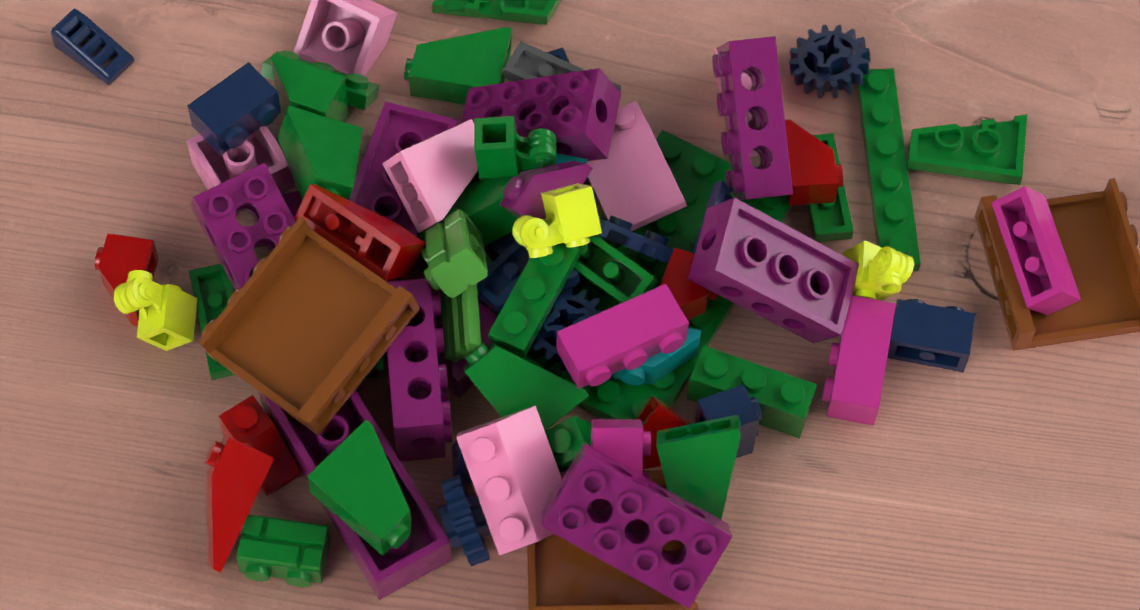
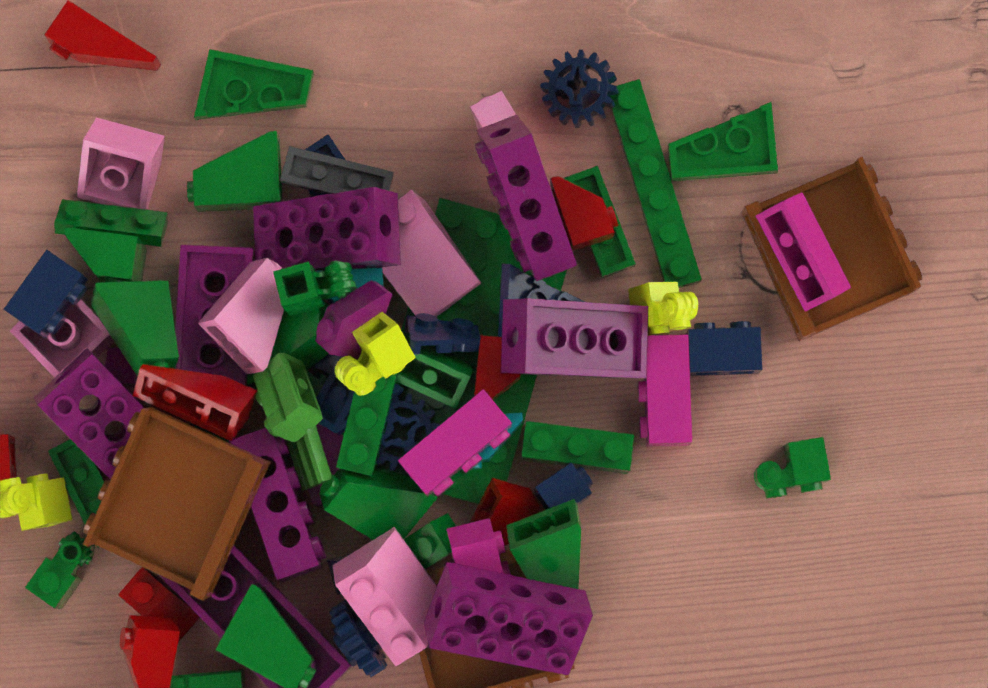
camera: 15 degrees left, 20 degrees up
none -> green brick [25,531,95,610]
none -> green brick [754,437,831,499]

